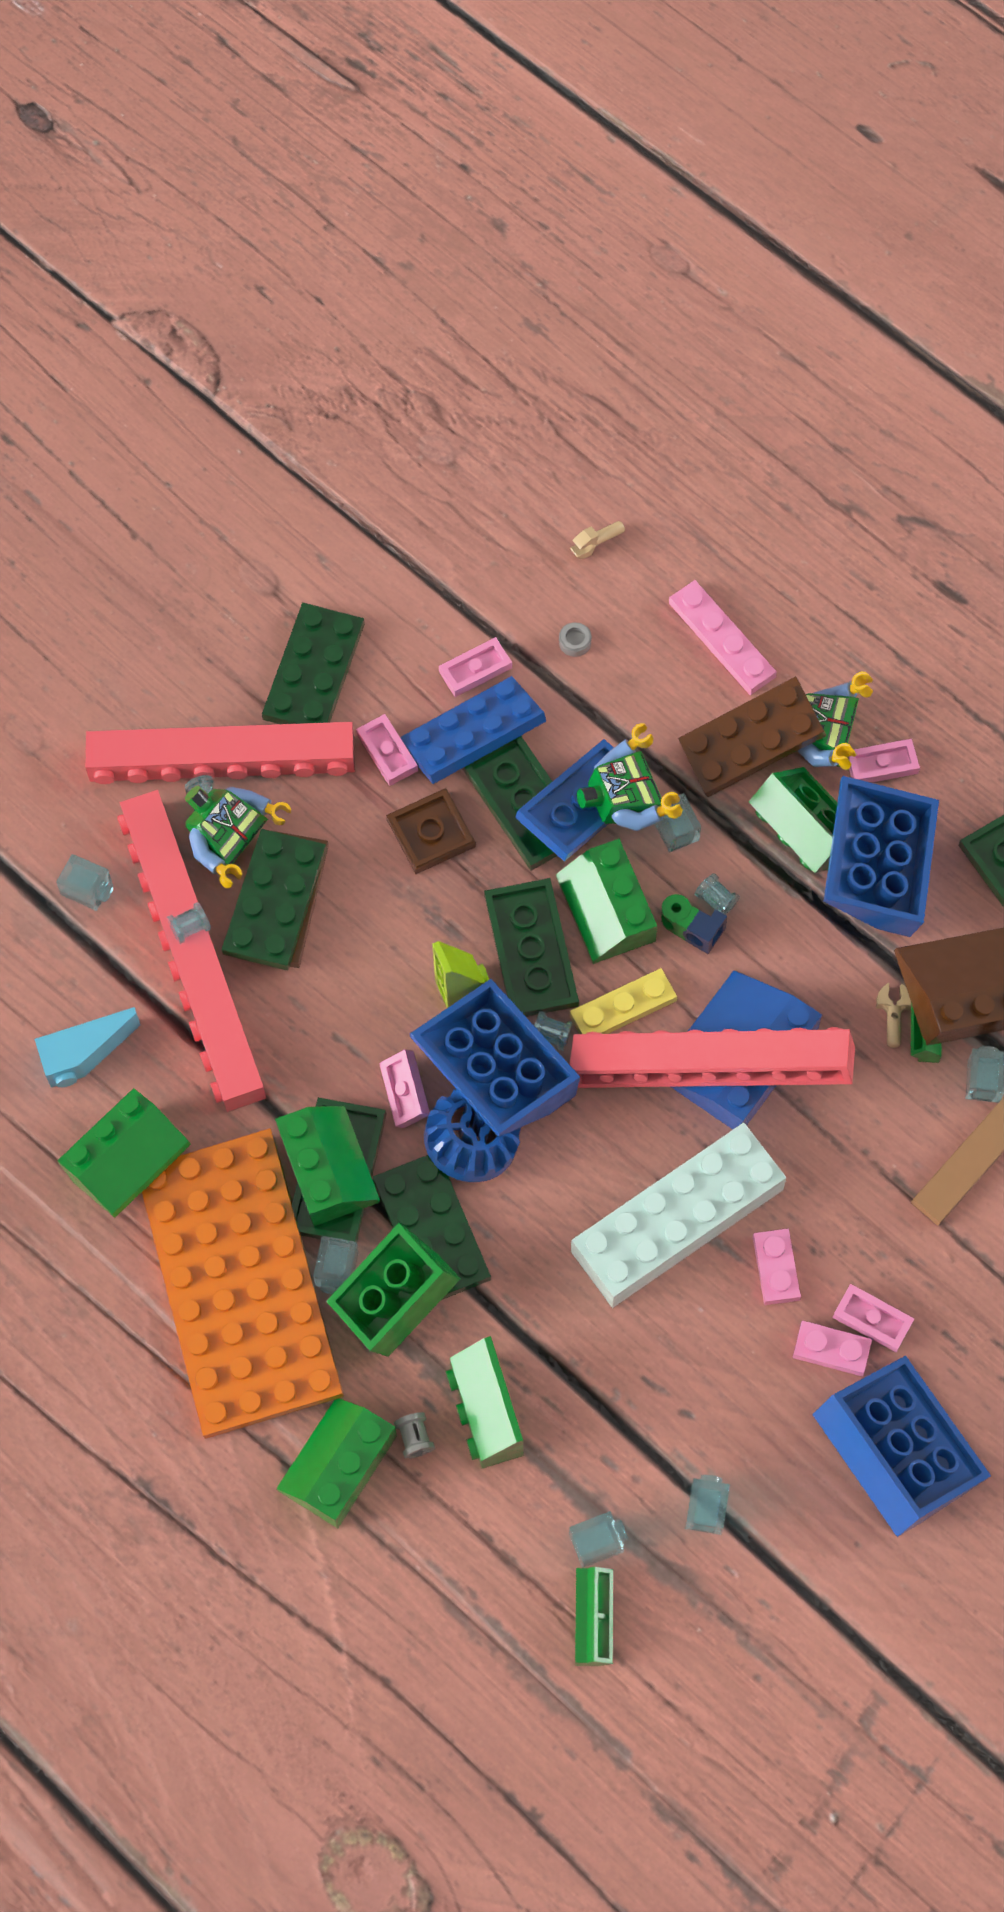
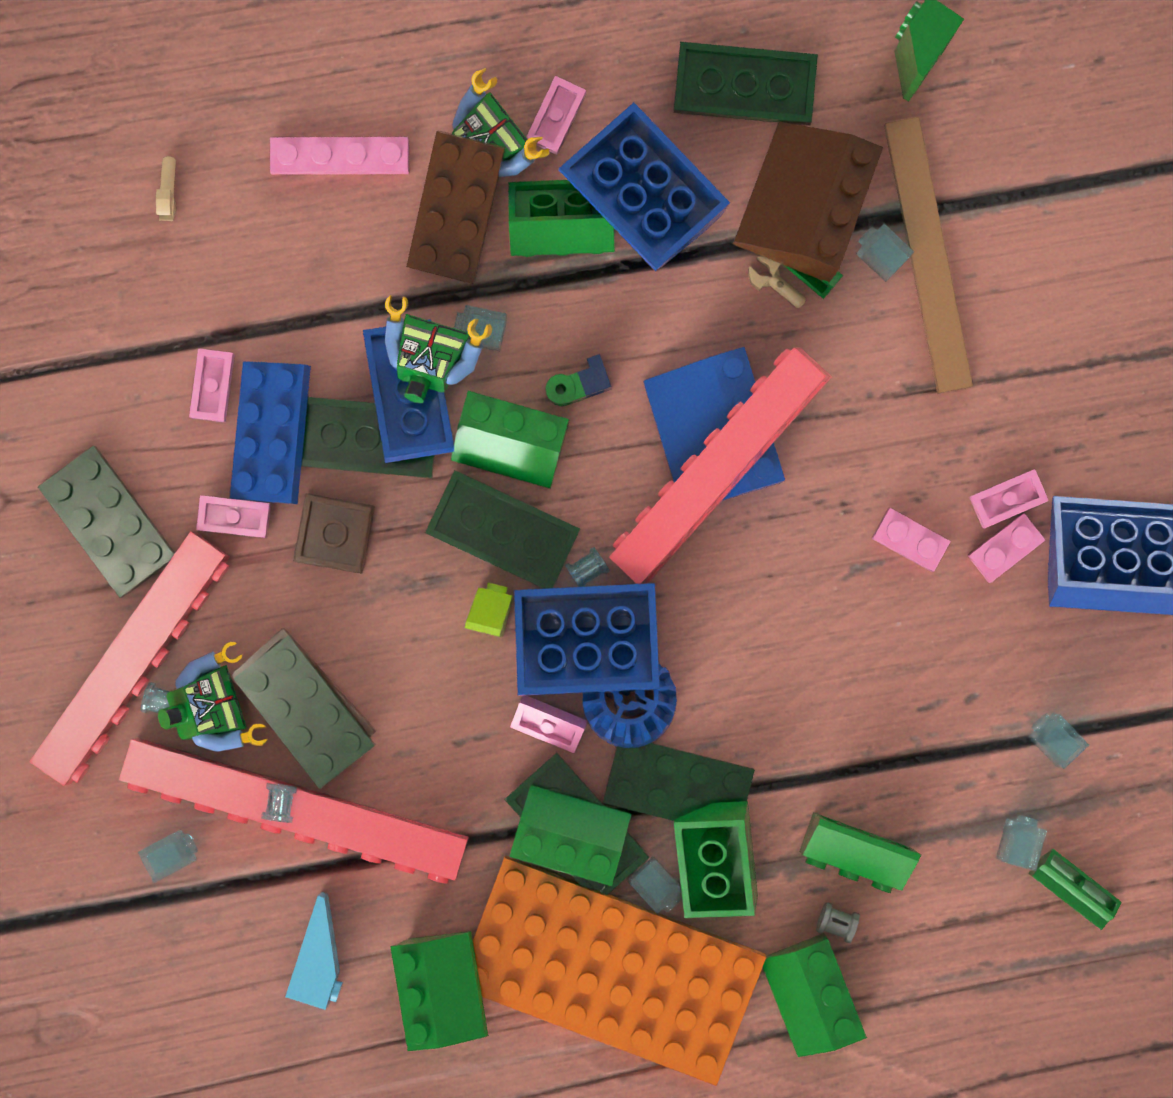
camera: 55 degrees left, 20 degrees up
light grey tile [559,622,592,657] -> none
light yellow plate [570,968,677,1034] -> none
light aqua brick [571,1123,787,1308] -> none
clear light blue bush [694,873,740,915] -> none

